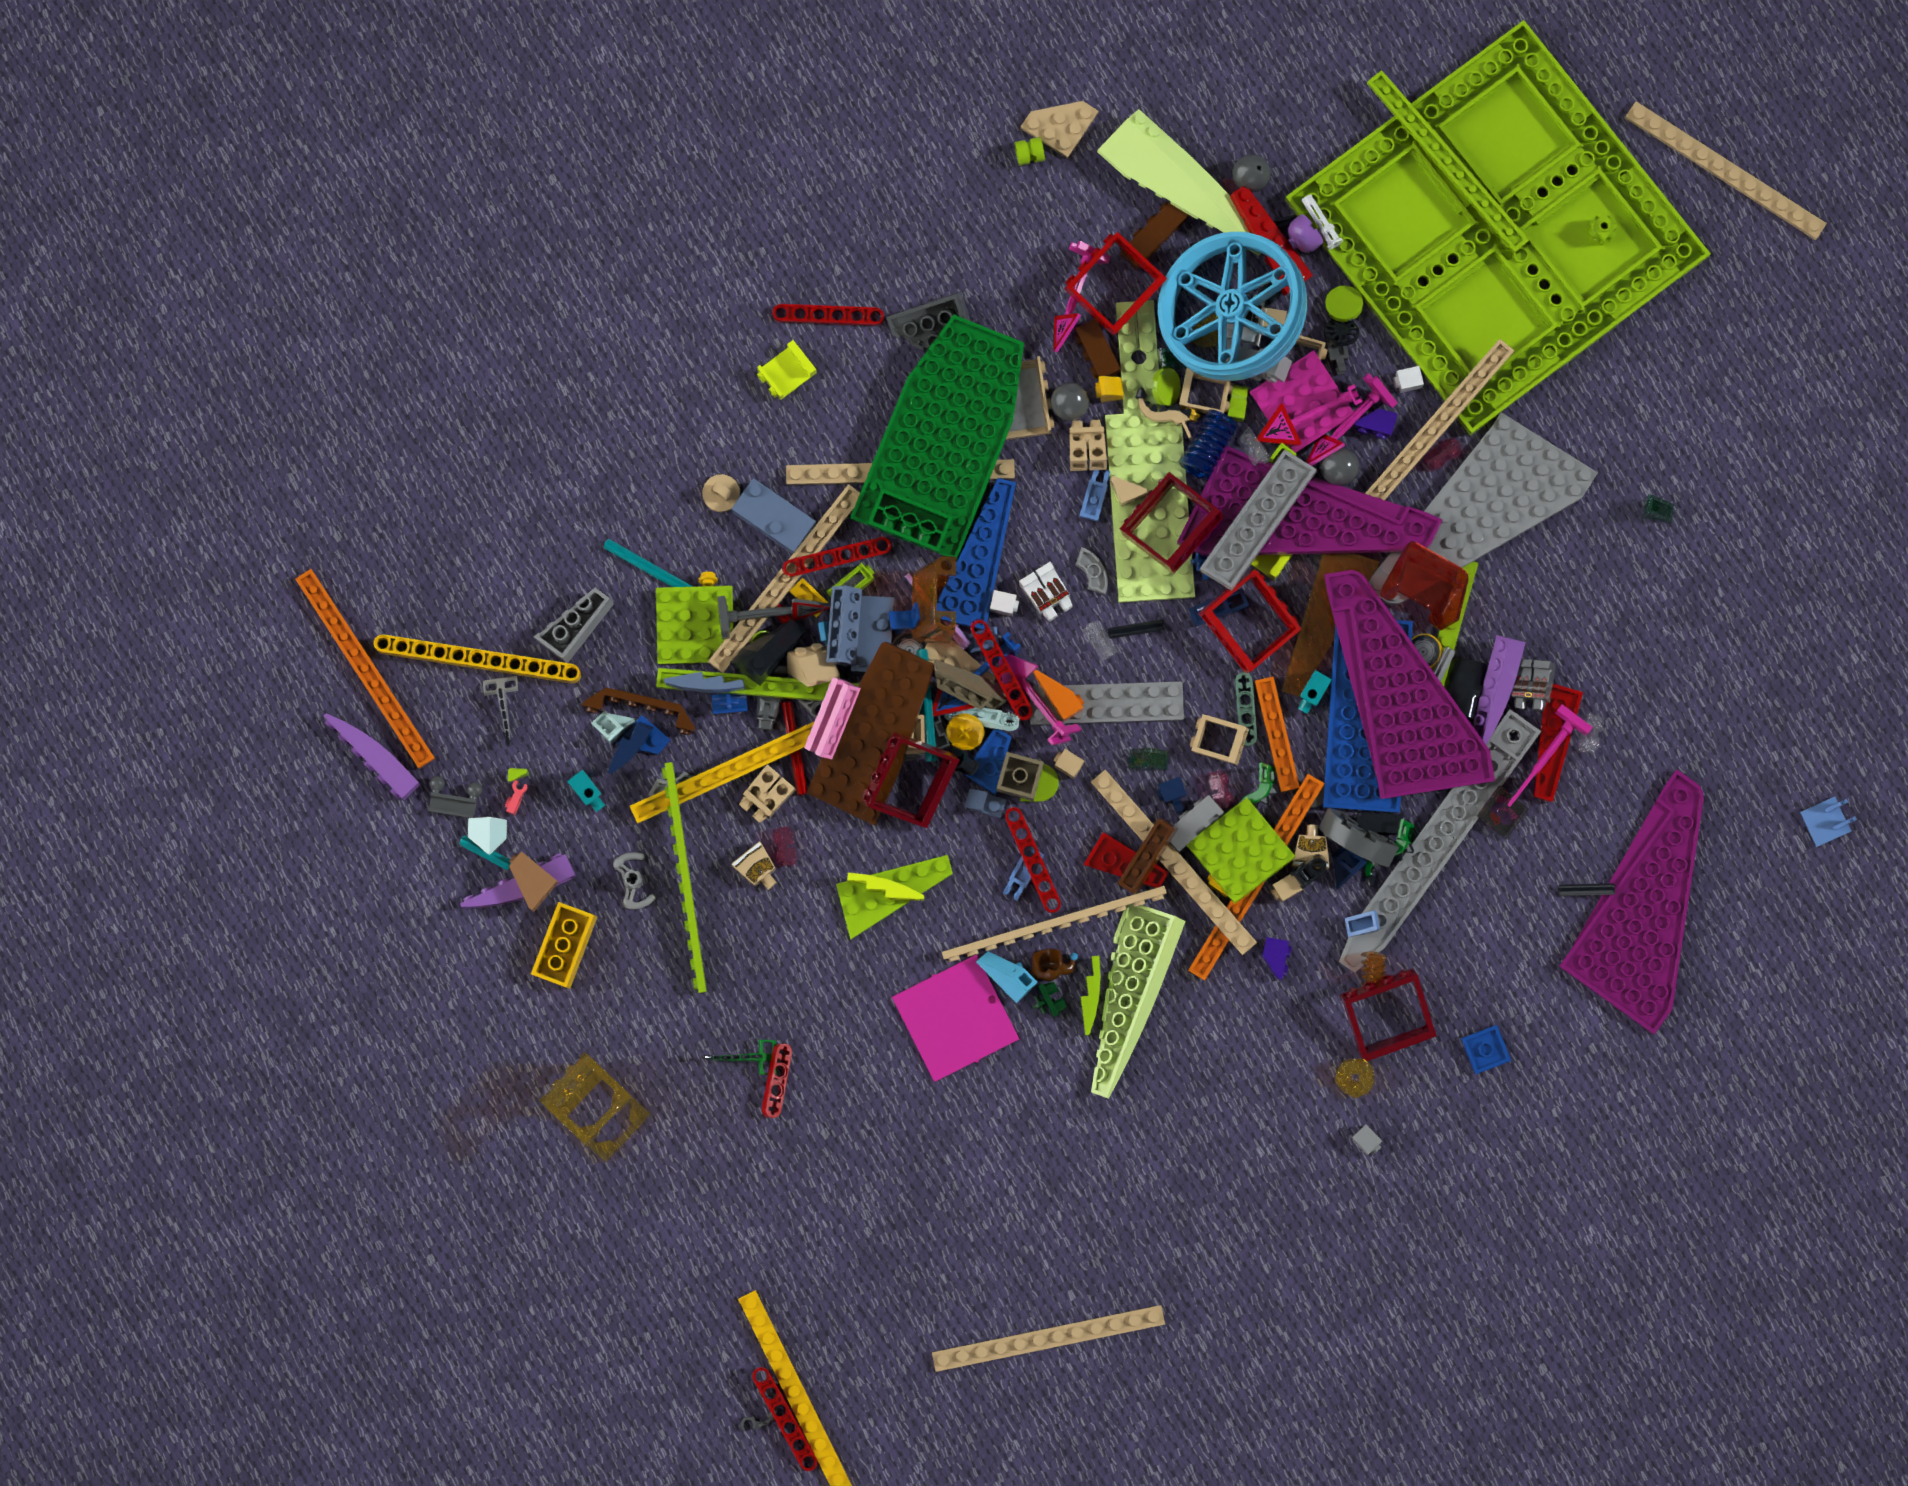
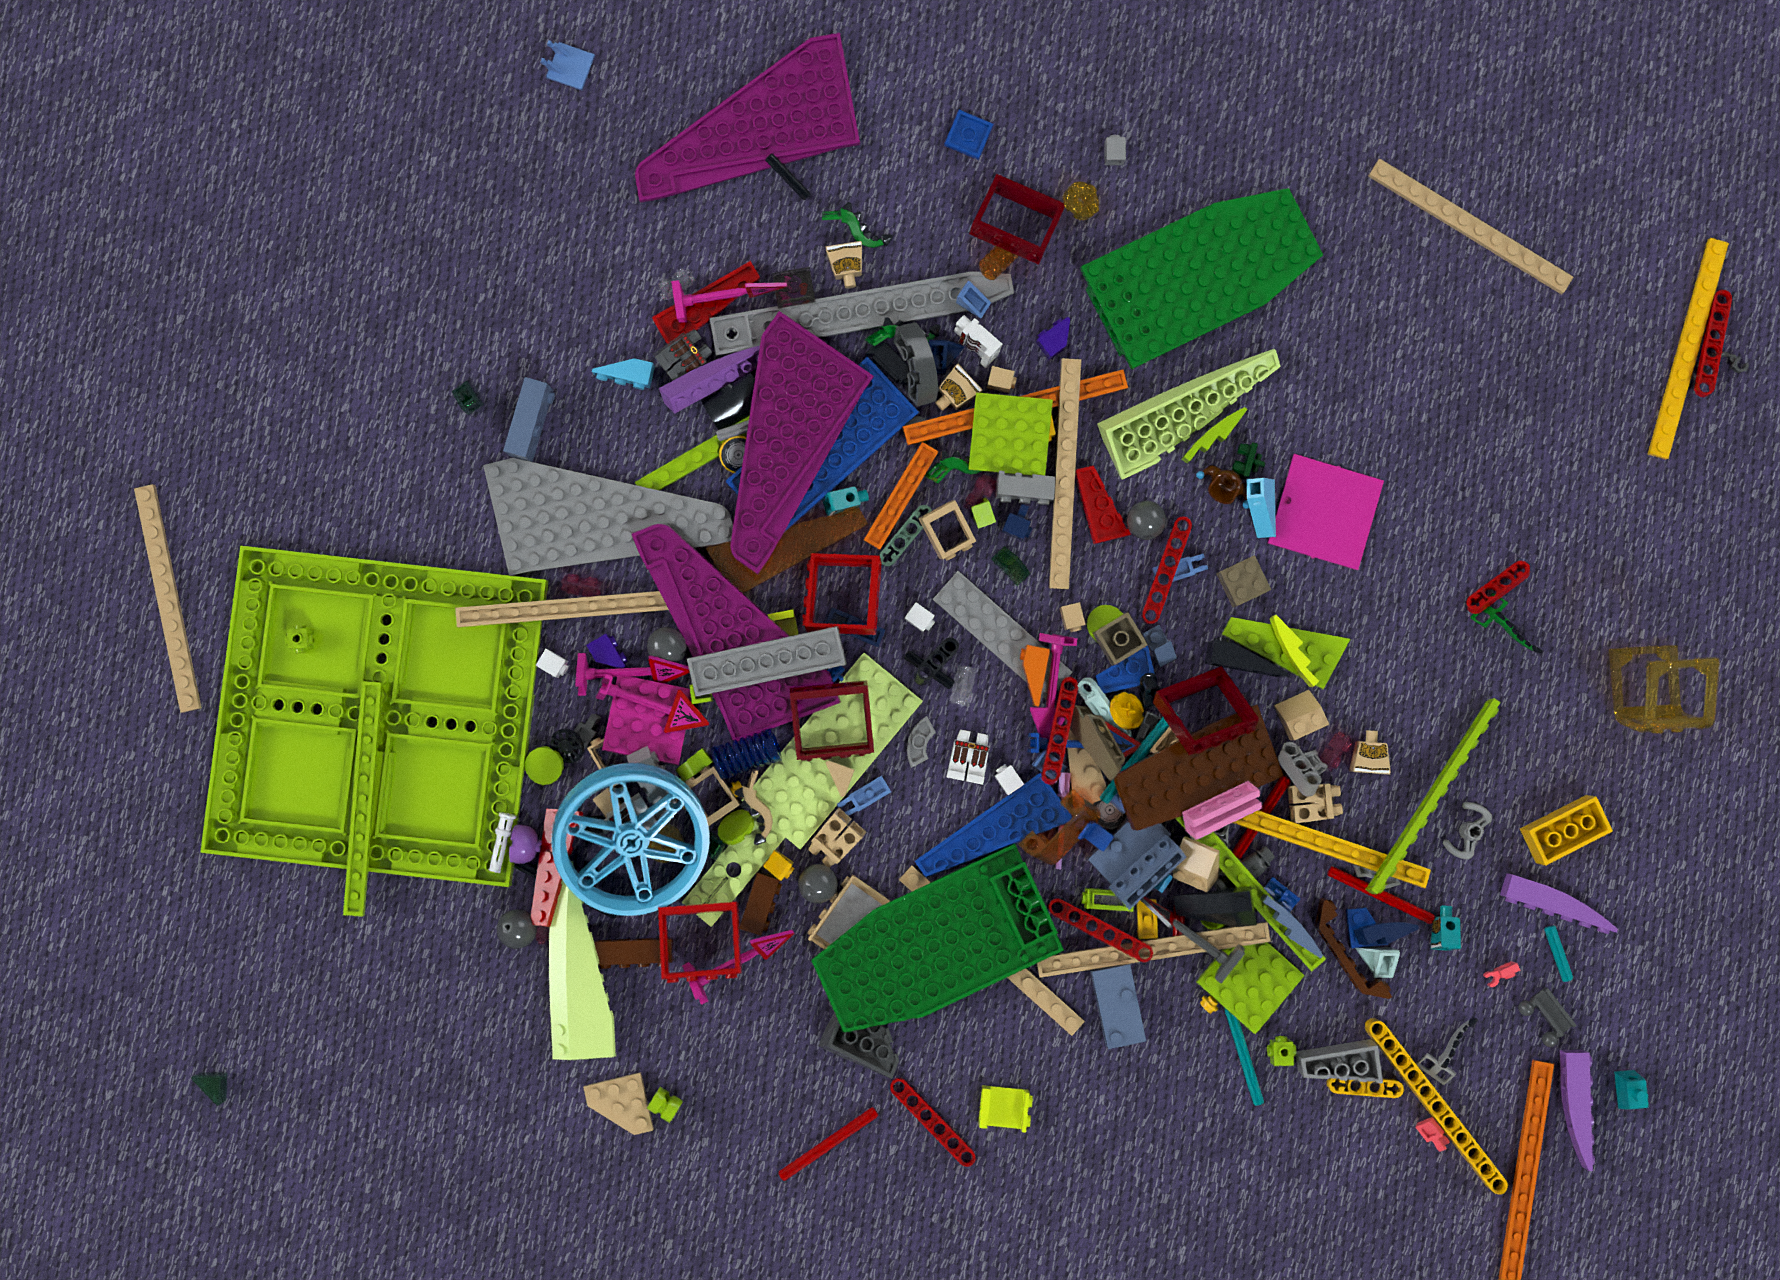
camera: 145 degrees left, 5 degrees up
light aqua slope [468,817,507,855] -> none
lime slope [507,768,529,782] -> none
medium nougat slope [509,851,558,912] -> none
tan tile [702,474,740,513] -> none
tan plate [942,886,1167,962] -> none
reddish brown brick [1117,818,1178,894] -> none
clear hinge [1237,427,1270,466] -> none
black piece [1290,854,1327,889] -> none
clear red windscreen [1380,541,1469,630] -> none
none -> sand blue brick [503,377,555,462]
none -> medium azure slope [592,358,655,390]
none -> red axle [778,1107,878,1181]
none -> green piece [822,202,893,248]
none -> torso [826,241,862,289]
none -> white brick [904,603,935,632]
none -> black beam [913,637,959,686]
none -> white hips [954,315,1002,368]
none -> lime panel [971,498,996,529]
none -> green wing [1080,188,1323,370]
none -> dark grey piece [1127,500,1167,540]
none -> black slope [1204,637,1288,677]
none -> dark tan brick [1216,555,1271,608]
none -> lime brick [1267,1036,1297,1066]
none -> tan slope [1274,690,1330,740]
none -> light grey piece [1278,742,1328,797]
none -> red axle [1327,866,1435,924]
none -> yellow beam [1327,1078,1404,1098]
none -> coral plate [1415,1117,1450,1152]
none -> teal torso [1614,1070,1649,1109]

